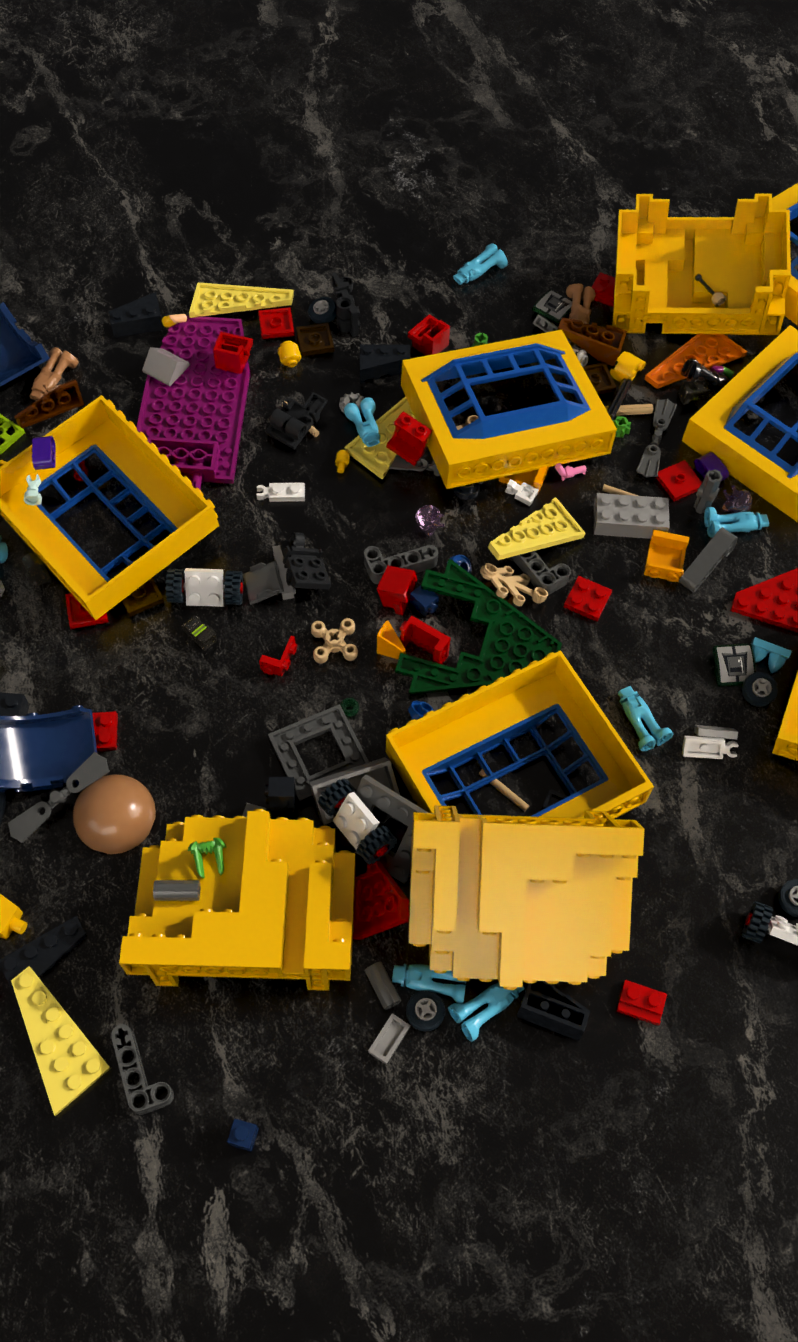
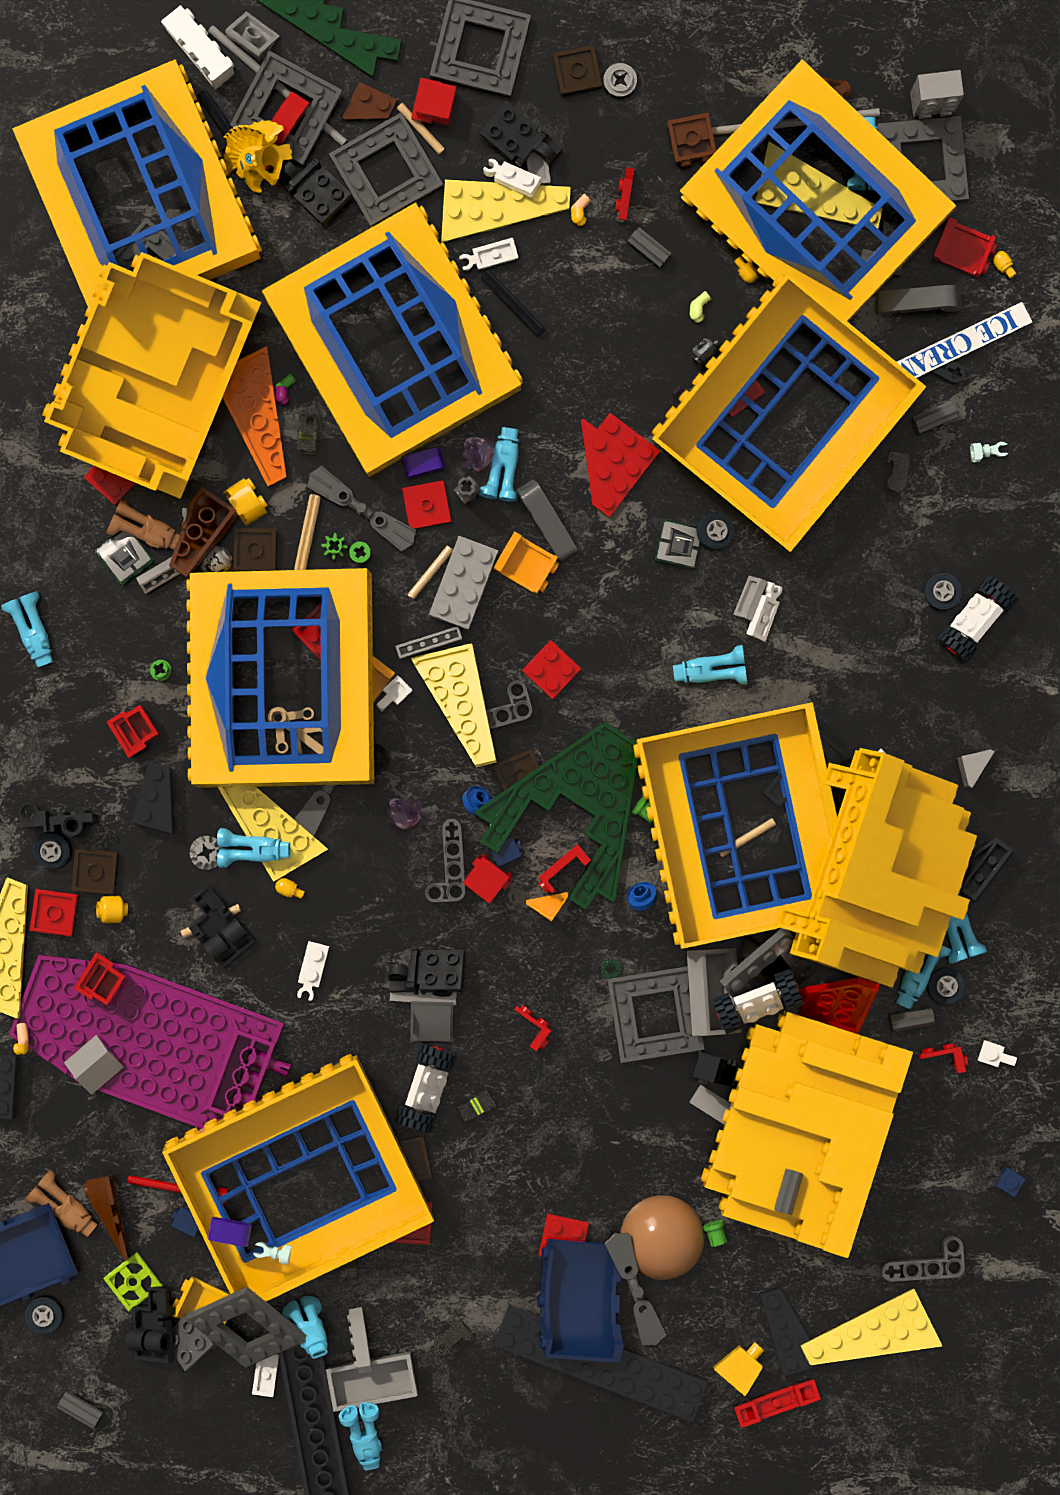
camera: 70 degrees left, 25 degrees up
bright green piece [188,838,226,878] -> none
tan gear [311,618,358,664] -> none
light grey tile [368,1013,411,1065] -> none
red panel [386,411,433,466] -> none
tan plant [480,563,548,606] -> none
bright pink piece [555,463,586,481] -> none
black axle [607,378,631,420] -> none
red plate [616,980,667,1026] -> none
black piece [681,358,730,390] -> none
tan hinge [695,274,727,307] -> none
medium azure tile [750,637,792,673] -> none
none -> bright green bush [349,542,371,563]
none -> light grey piece [396,626,462,659]
none -> bright green bush [703,1220,727,1247]
none -> red bracket [918,1043,968,1073]
none -> light grey slope [957,749,994,789]
none -> white plate [978,1040,1017,1067]

